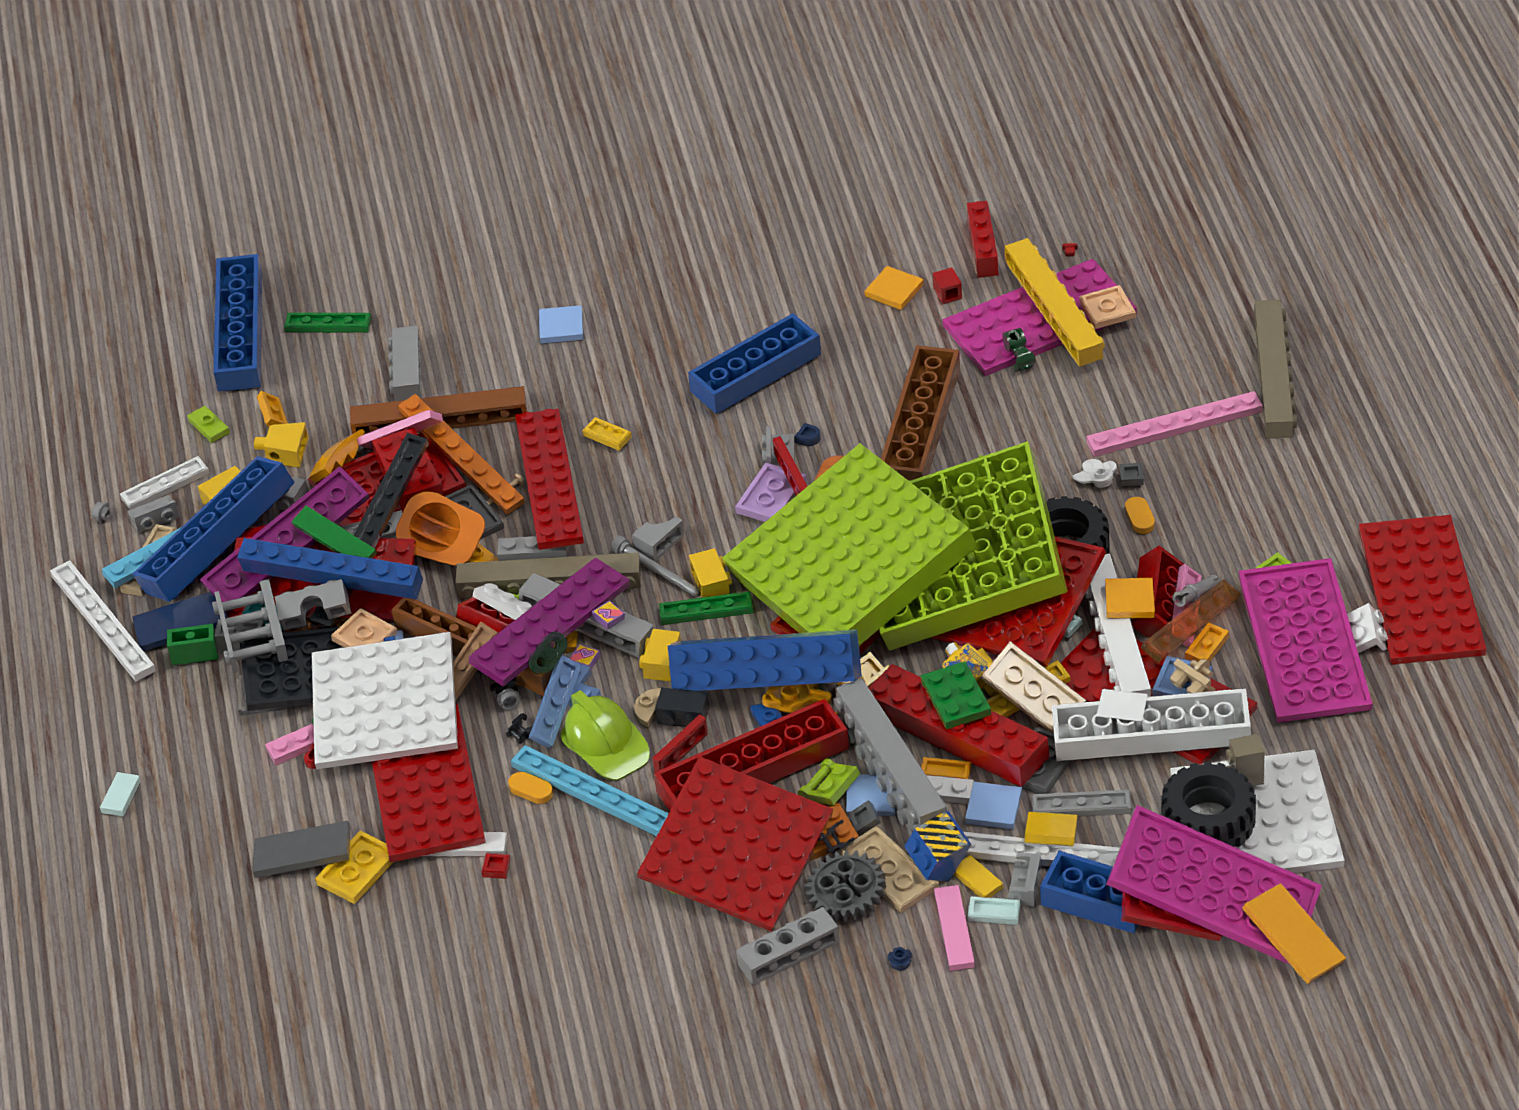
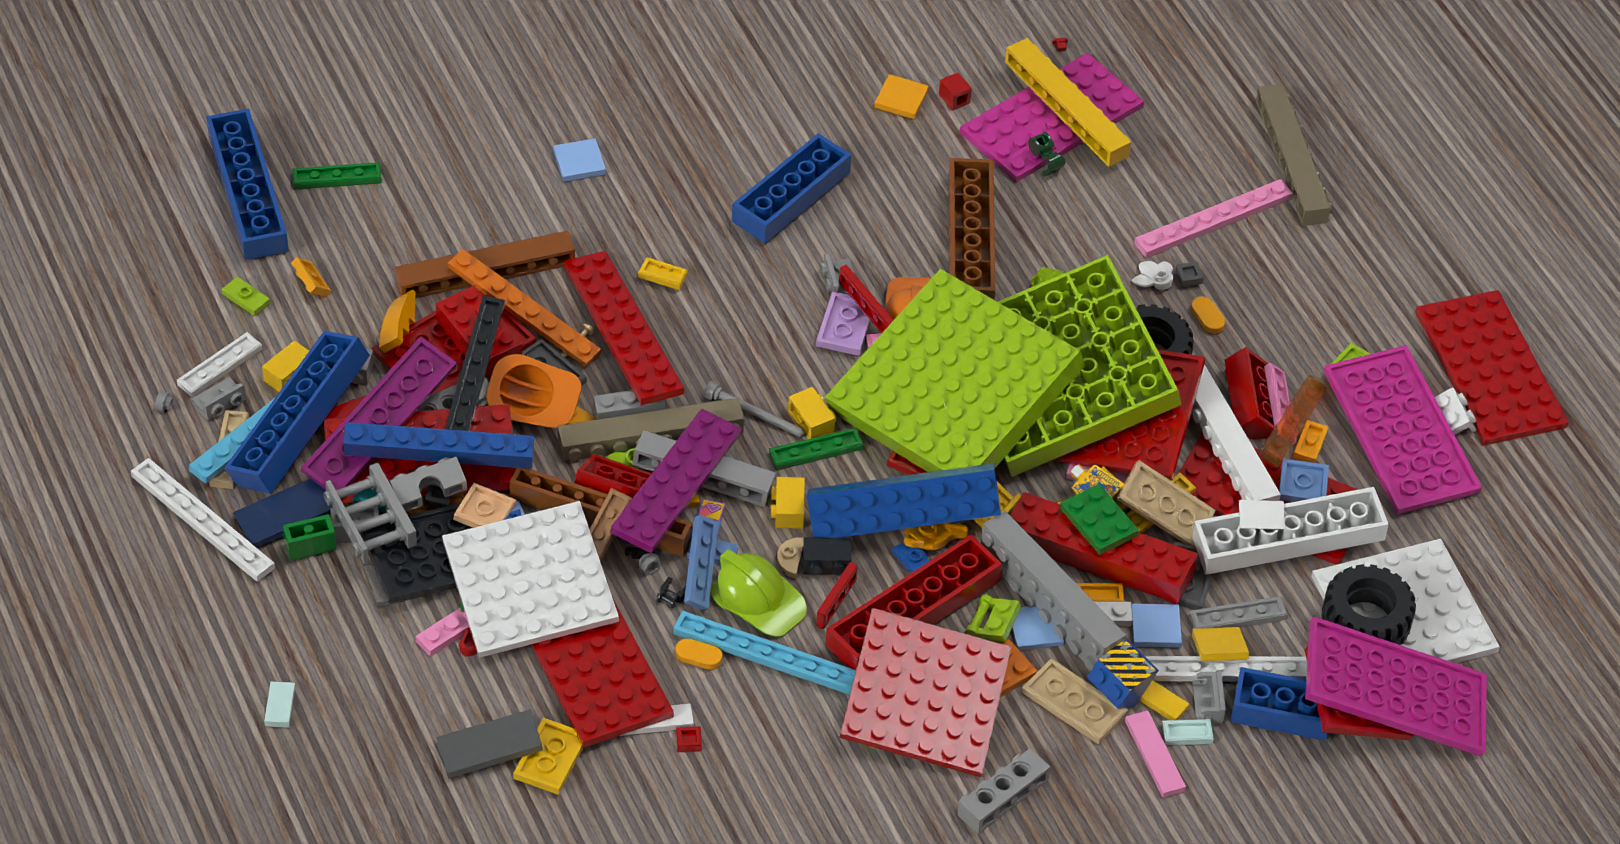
camera: 20 degrees left, 5 degrees up
yellow torso [254,422,309,467] -> none
green tile [292,506,377,559] -> none
bright pink tile [357,410,443,449] -> none
light grey brick [388,326,422,401] -> none
white plate [473,583,532,620] -> none
clear green plate [529,632,567,674] -> none
tile [592,600,625,629] -> none
light grey arch [632,516,684,562] -> none
dark blue tile [794,423,821,446] -> none
dark grey gear [805,850,887,923] -> none
black piece [818,820,855,854] -> none
dark grey plate [849,800,881,835] -> none
dark blue plate [887,947,912,971] -> none
red brick [966,201,999,278] -> none
light nougat tile [1079,285,1136,329] -> none
light orange tile [1105,578,1155,618] -> none
tan hips [1169,658,1216,693] -> none
light grey pin [1173,575,1221,607] -> none
dark tan brick [1226,734,1265,786] -> none
light orange tile [1242,883,1346,984] -> none

